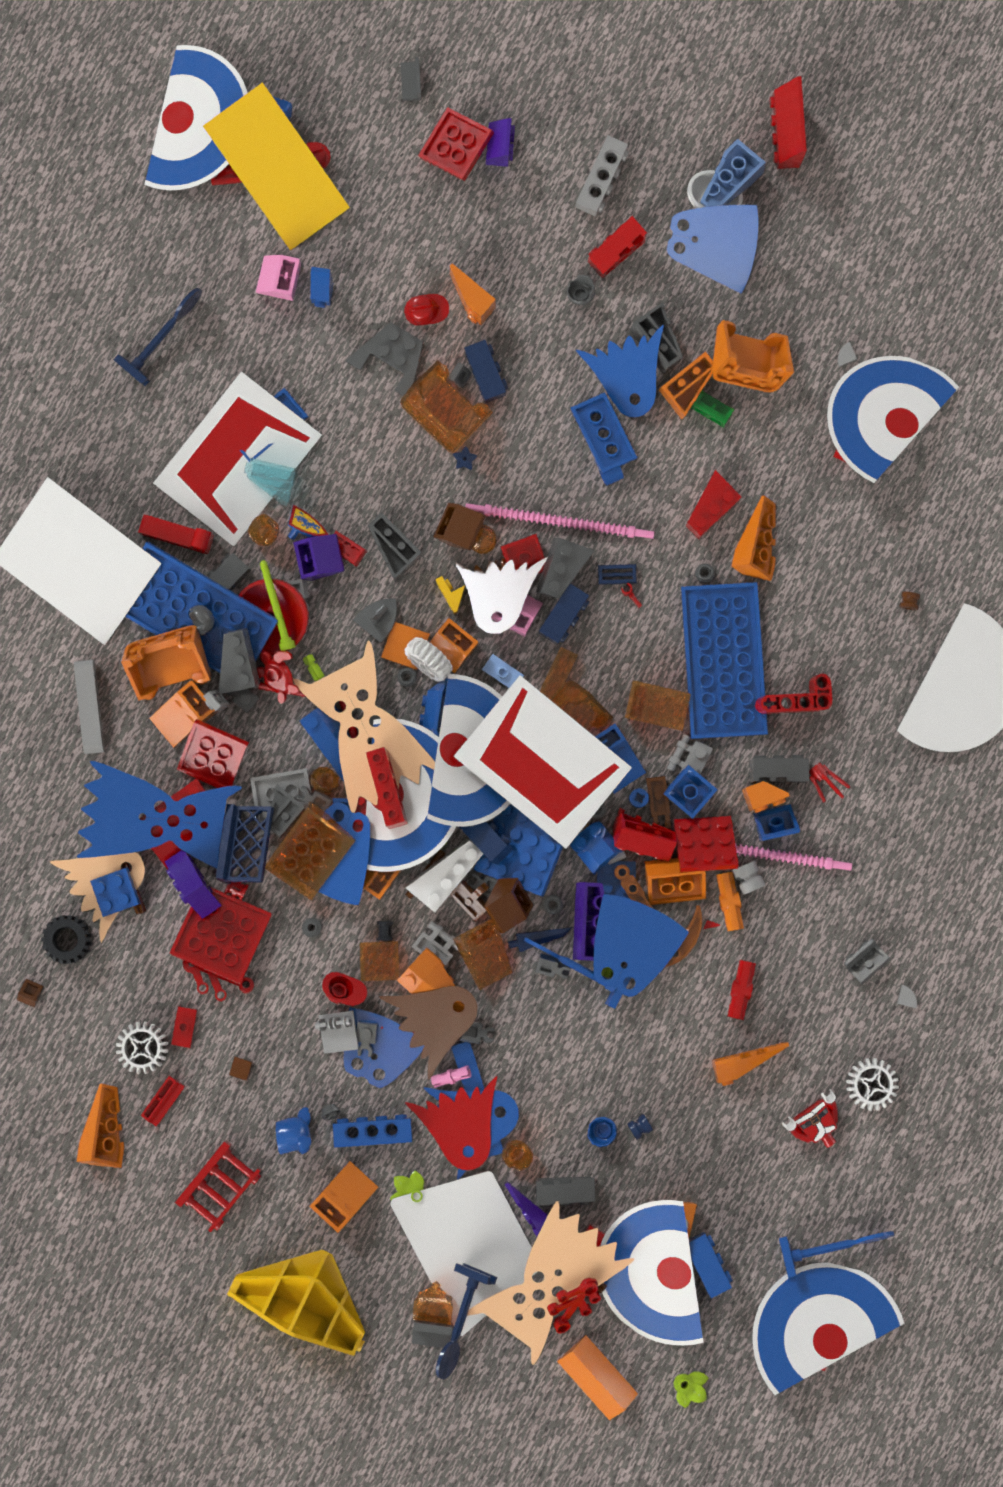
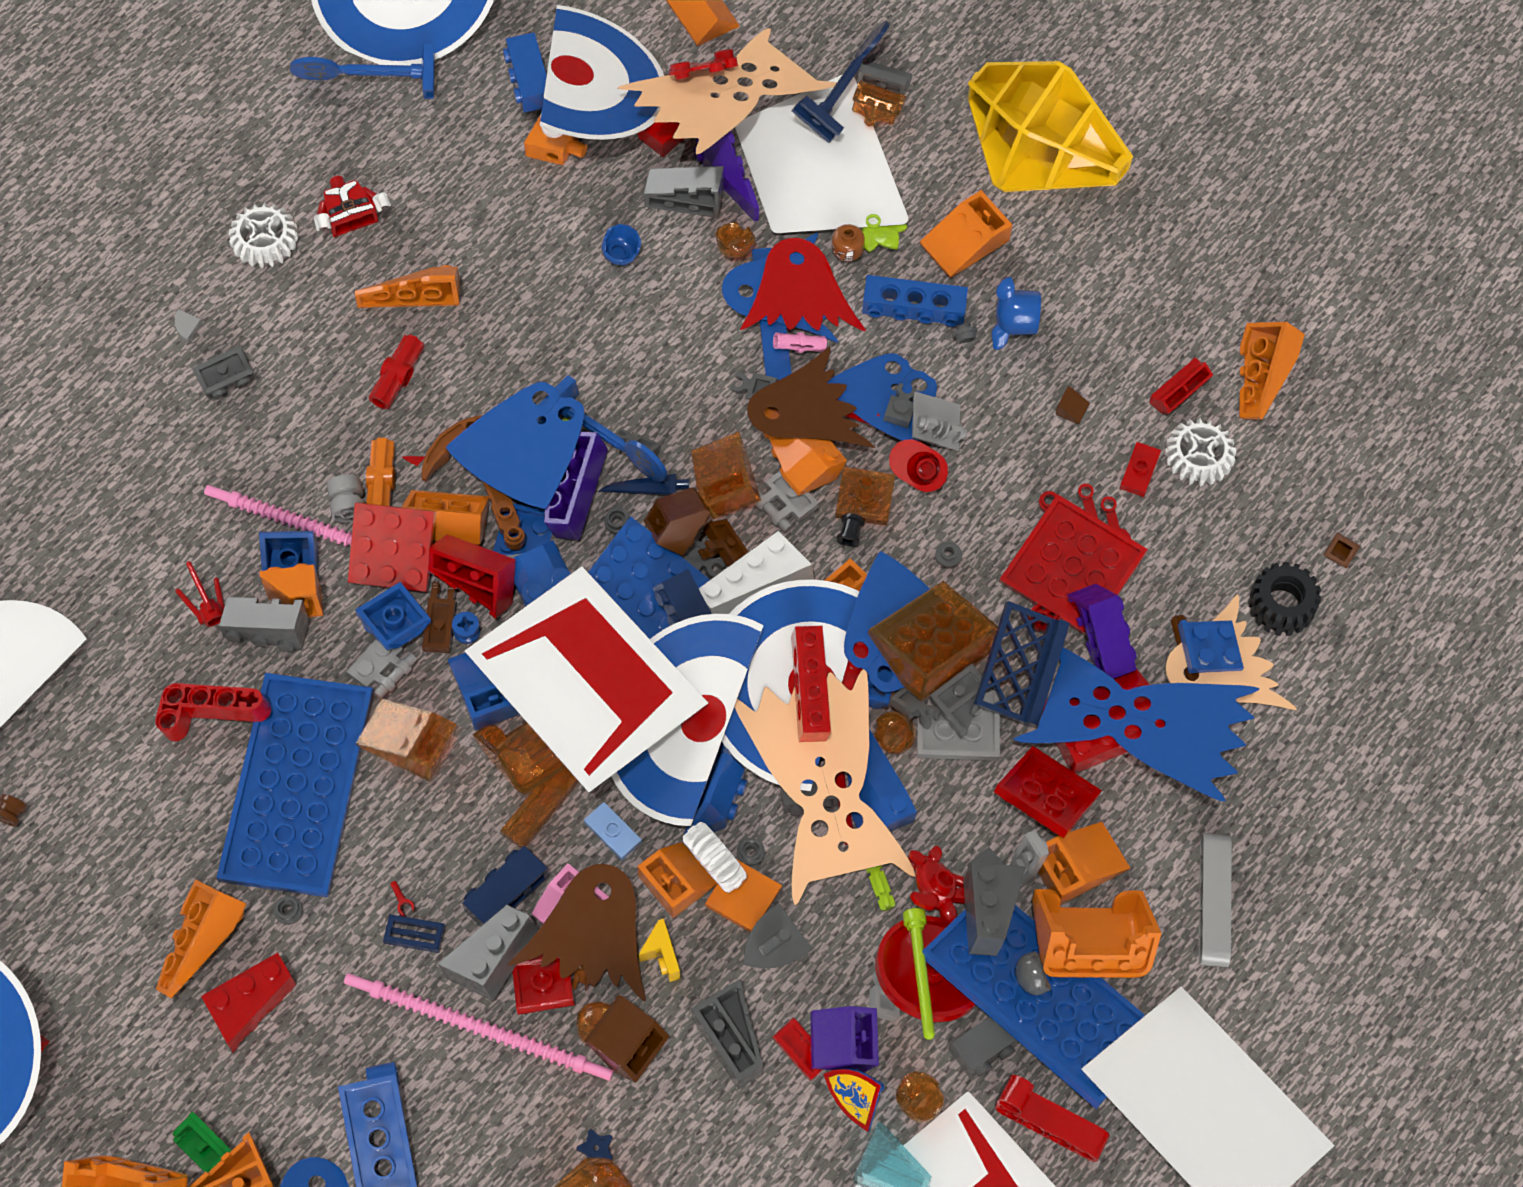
camera: 165 degrees left, 20 degrees down
red fence [175,1140,262,1232] -> none
dark blue wheel [627,1114,653,1140] -> none
none -> dark orange head [832,224,865,262]

